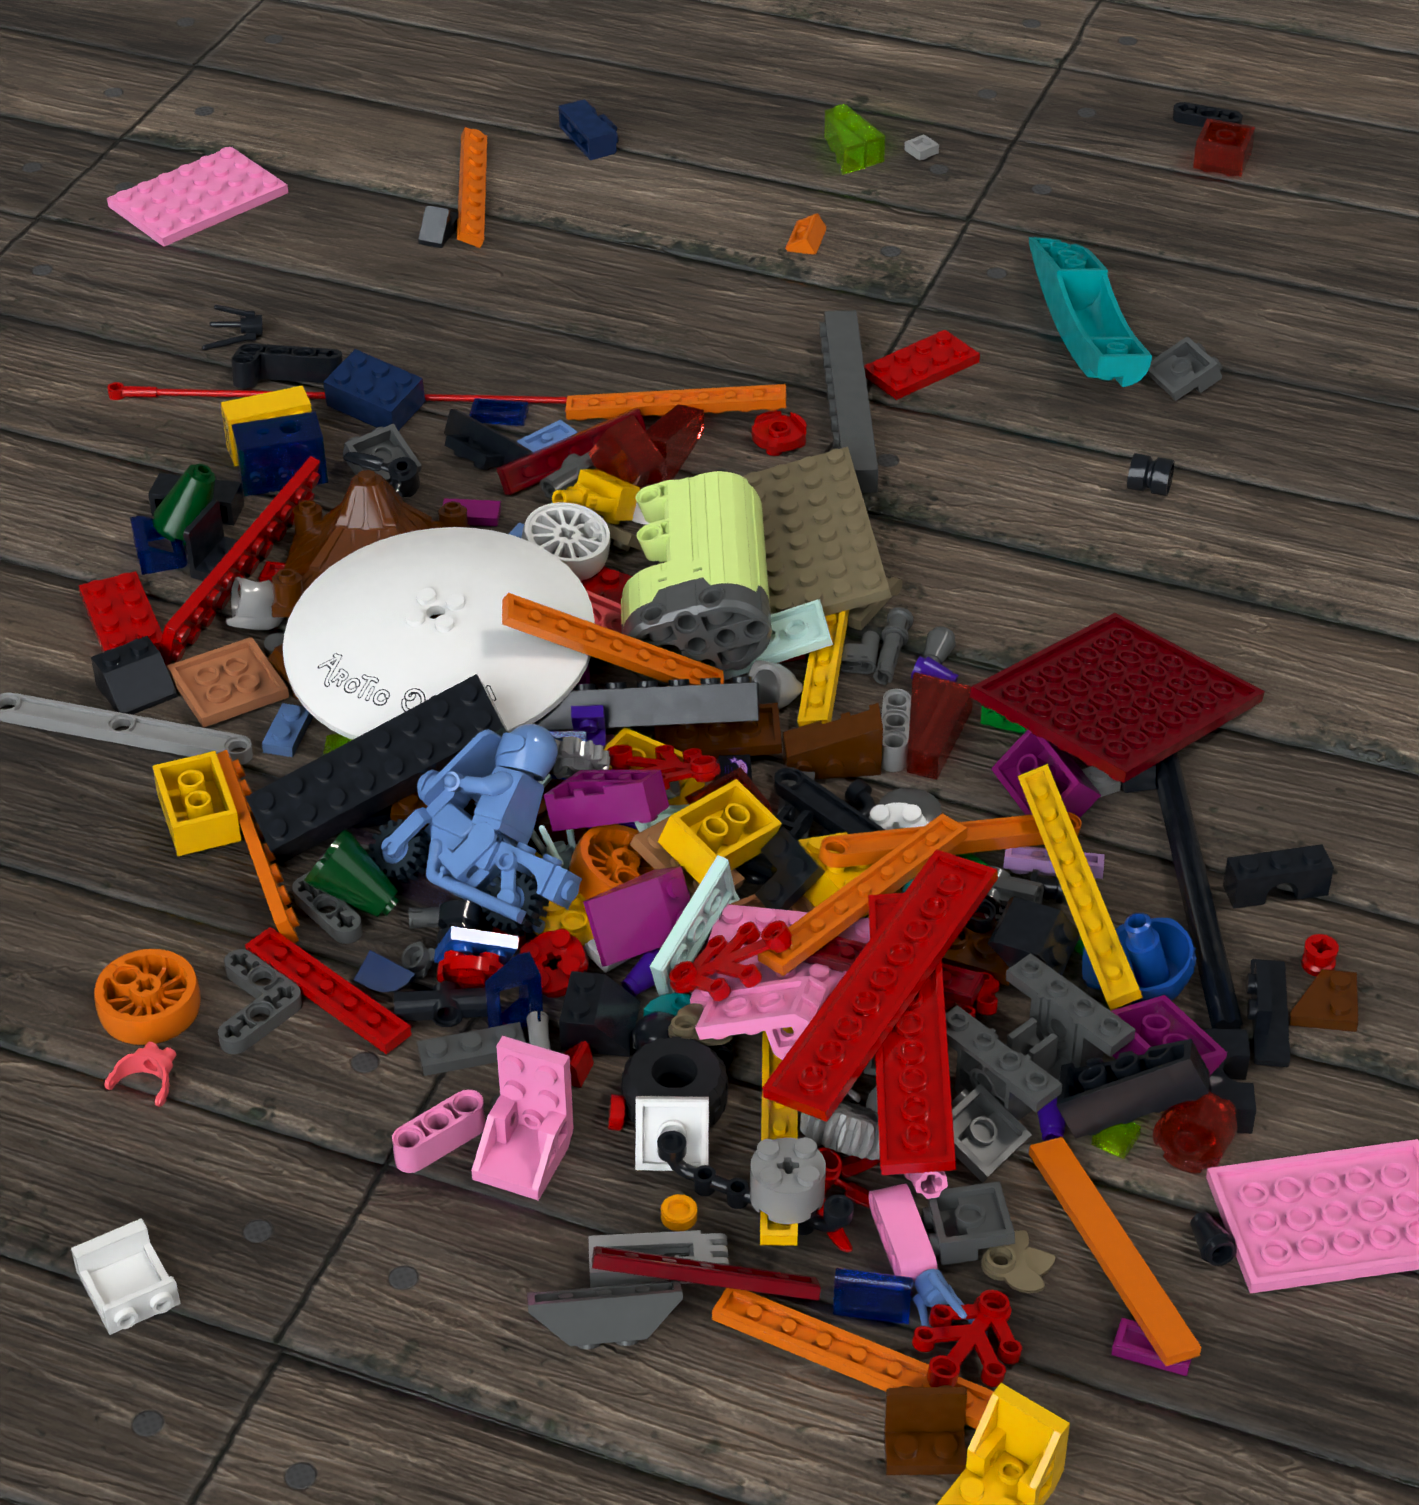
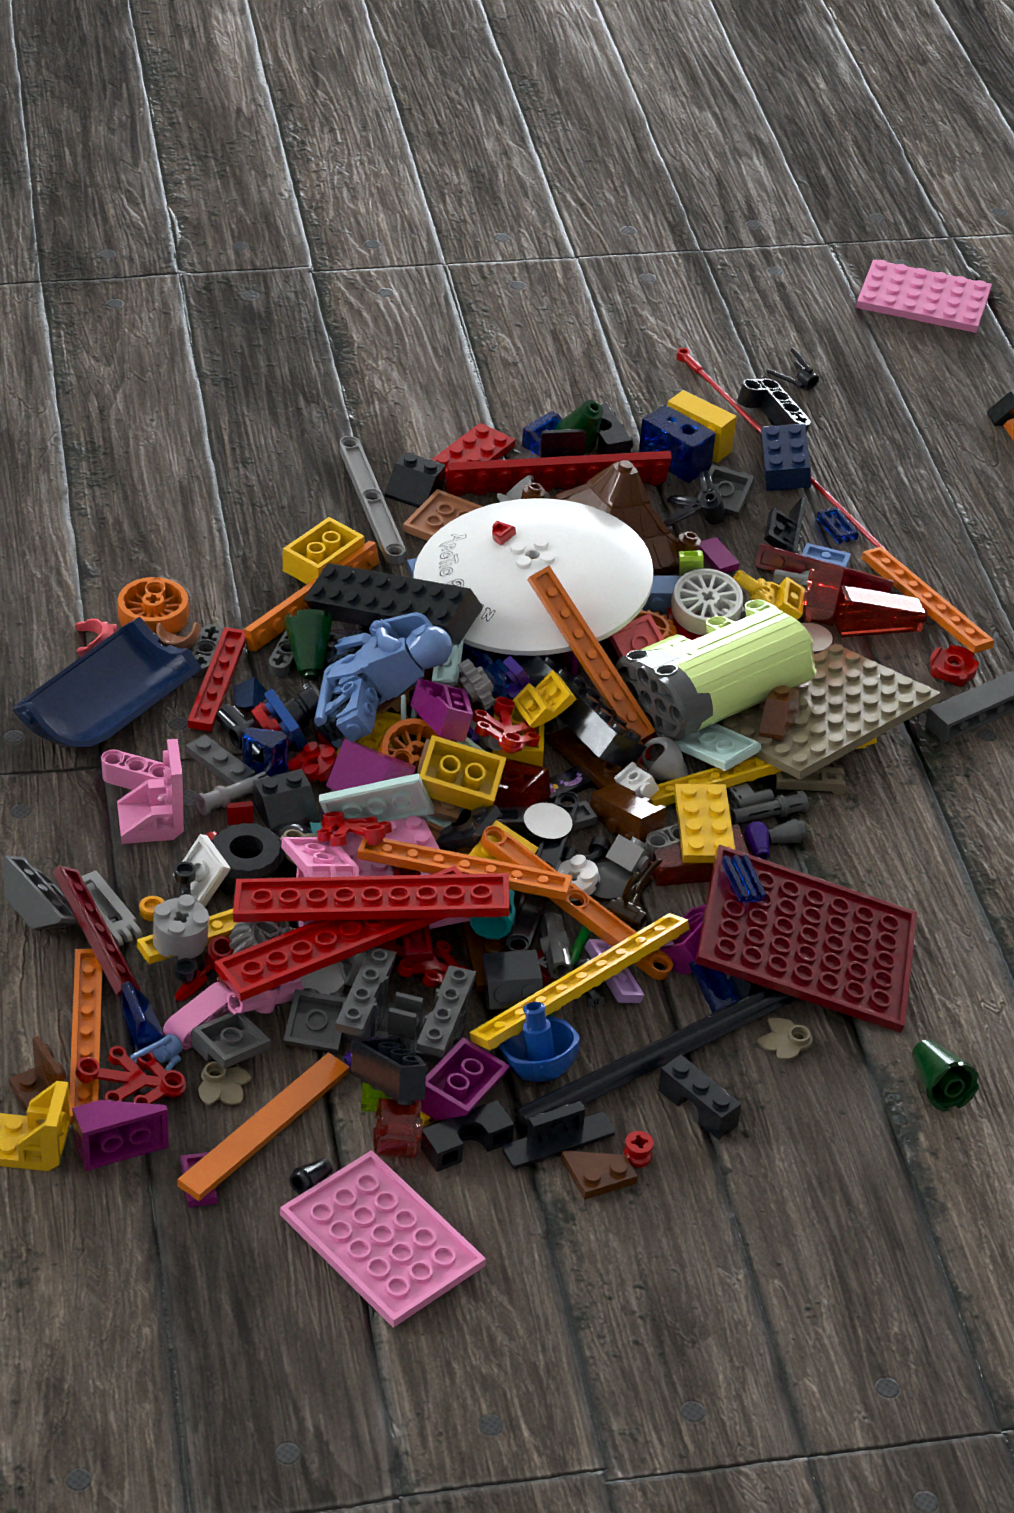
camera: 55 degrees right, 0 degrees up
none -> dark blue panel [12,617,202,748]
none -> magenta slope [72,1100,169,1171]
none -> nougat helmet [156,622,201,649]
none -> red tile [492,521,516,545]
none -> yellow slope [512,670,576,728]
none -> white sticker [524,803,572,839]
none -> light grey brick [606,834,651,873]
none -> dark brown plant [607,859,663,931]
none -> white brick [614,762,659,799]
none -> yellow plate [674,784,735,863]
none -> lime slope [679,551,704,576]
none -> clear blue tile [689,960,738,1013]
none -> clear blue tile [721,855,766,903]
none -> dark tan plate [757,1018,813,1060]
none -> reddish brown slope [759,686,800,740]
none -> dark green cone [912,1039,979,1112]

